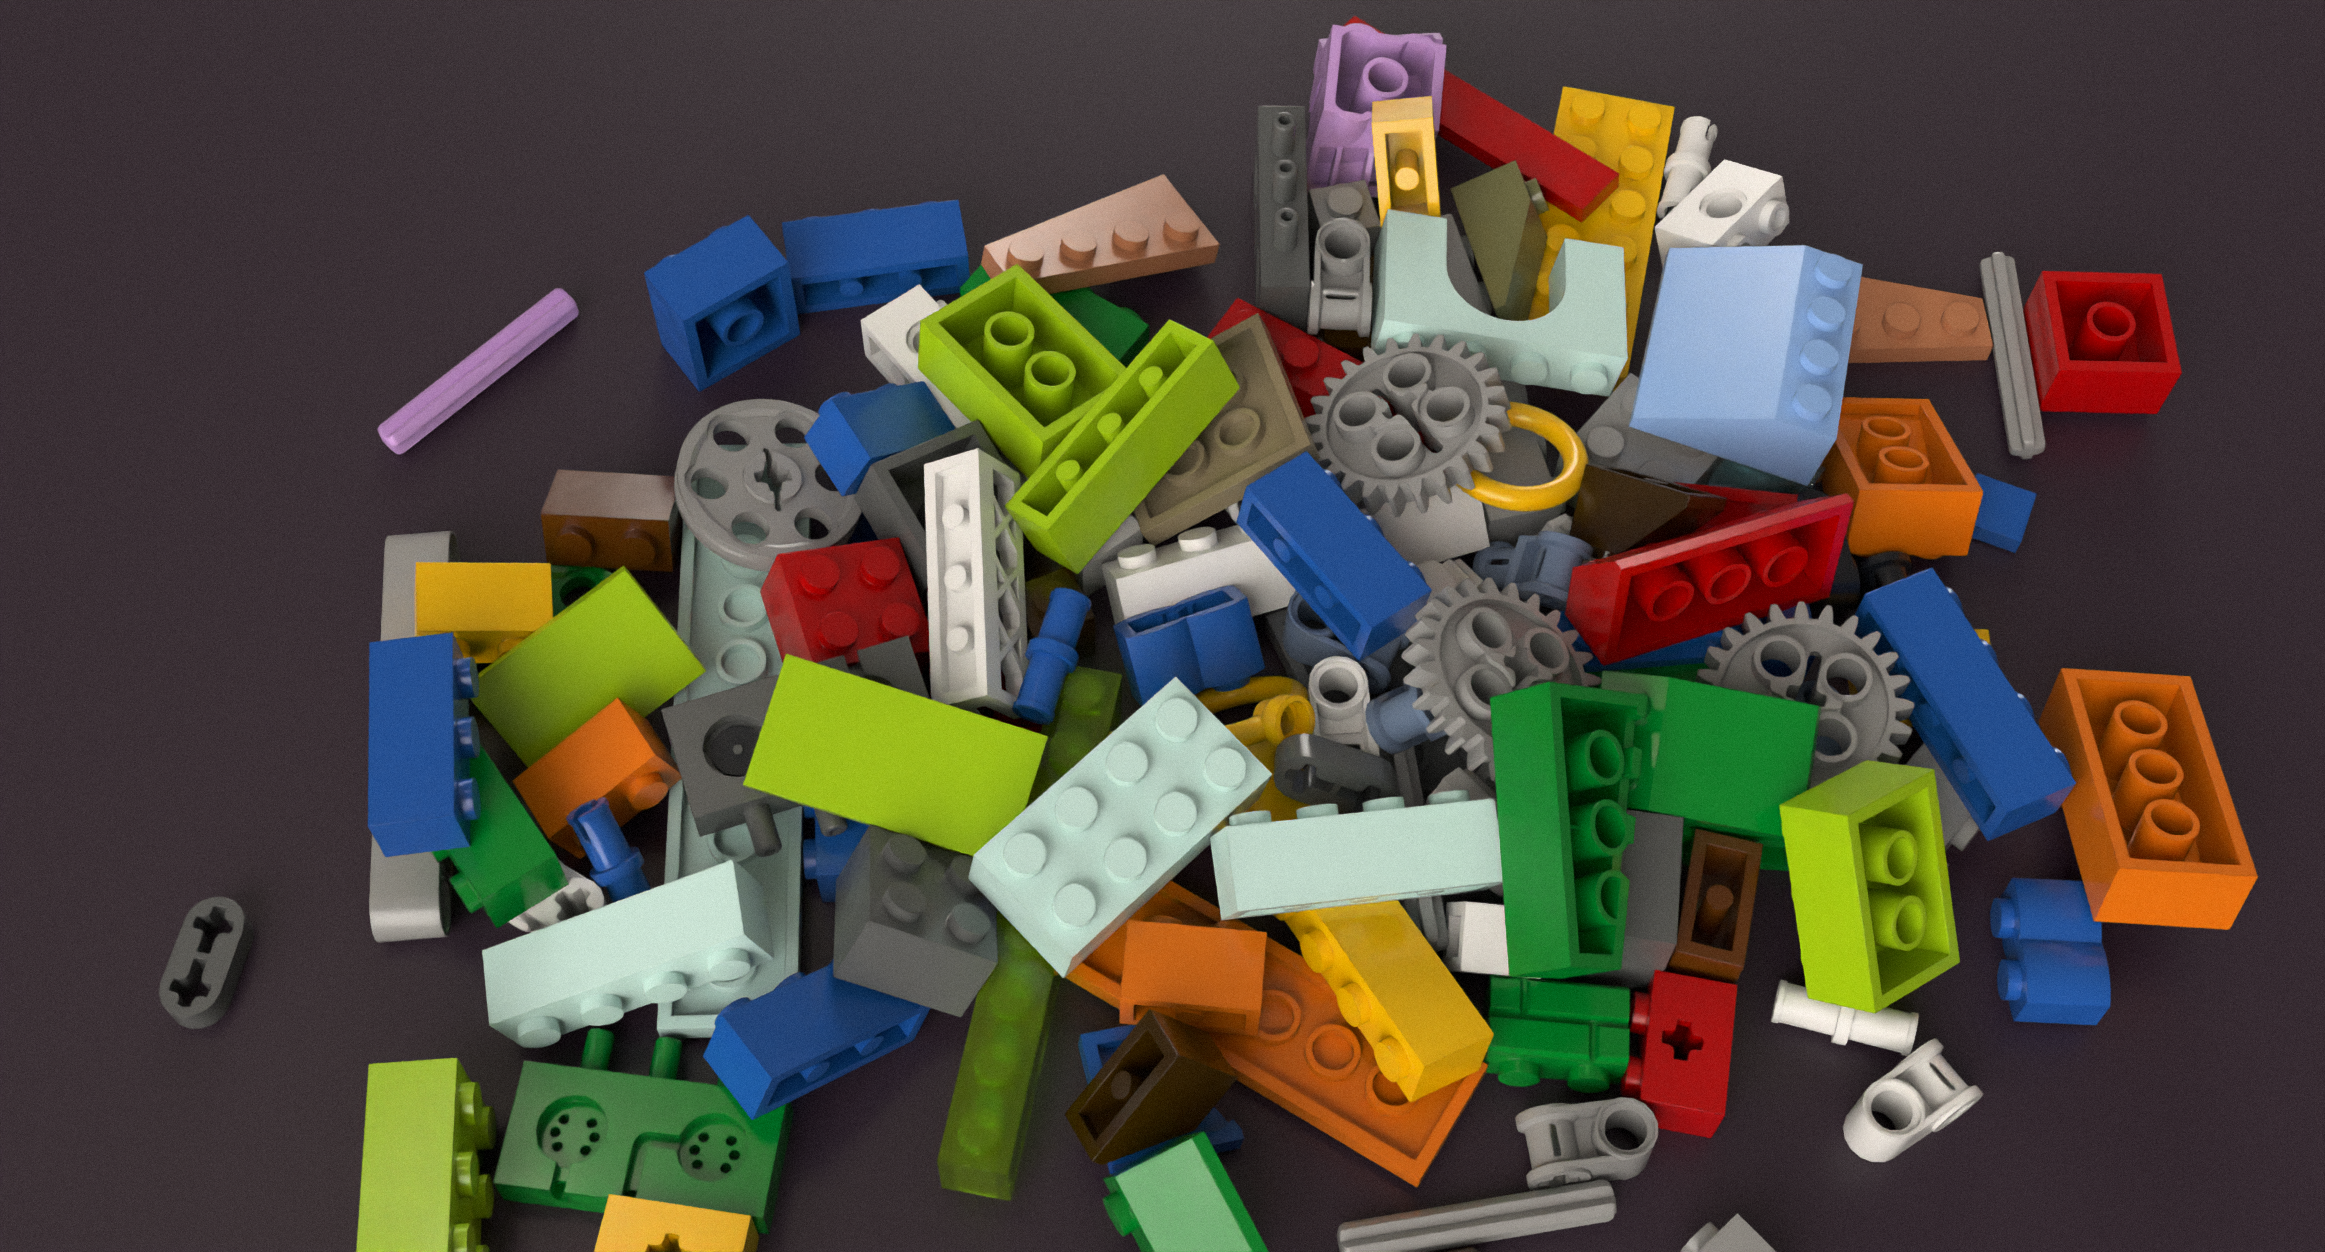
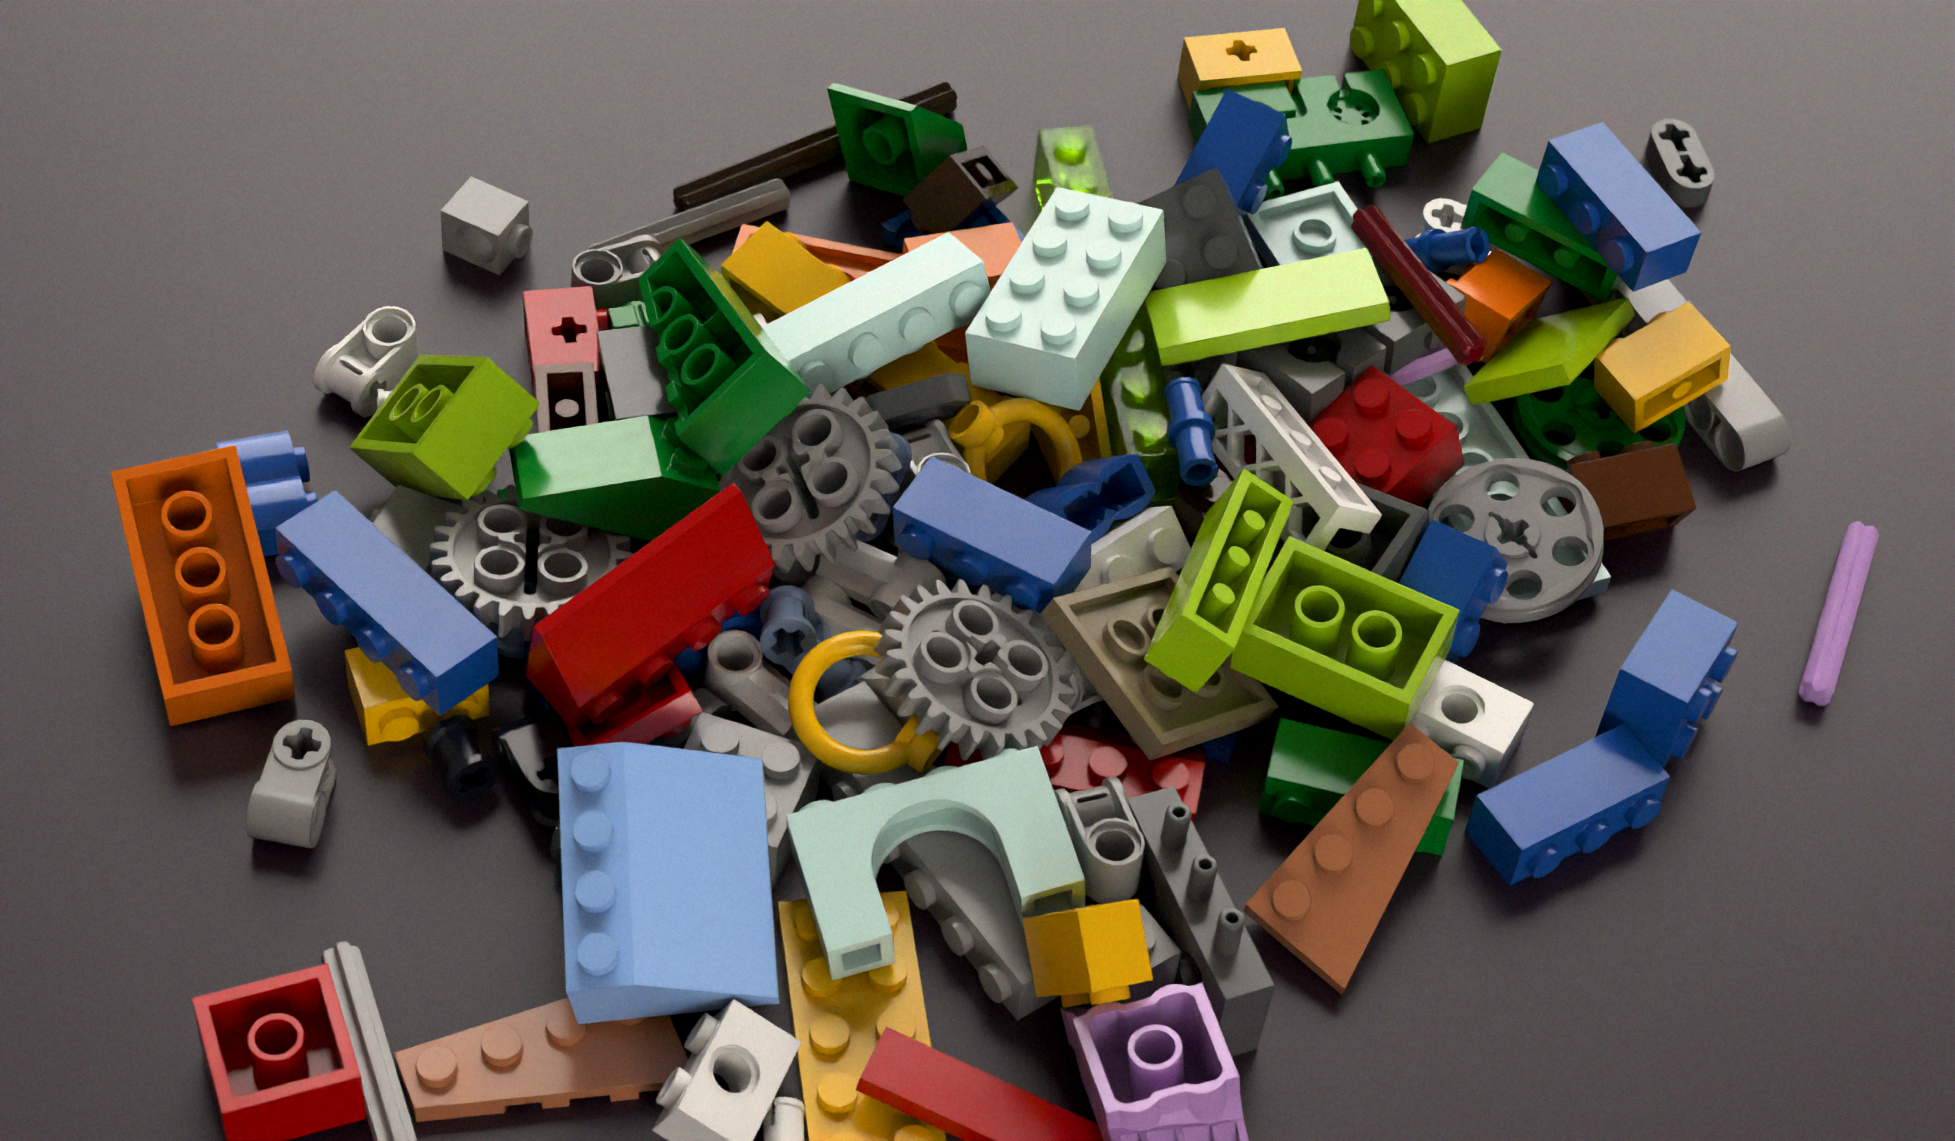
camera: 155 degrees right, 10 degrees down
light aqua brick [482,859,775,1048] -> none
olive slope [1450,160,1549,321] -> none
dark brown slope [1569,464,1727,559] -> none
orange slope [1820,397,1983,559] -> none
blue tile [1972,473,2037,553] -> none
none -> light grey piece [246,720,337,848]
none -> dark red axle [1351,205,1487,366]

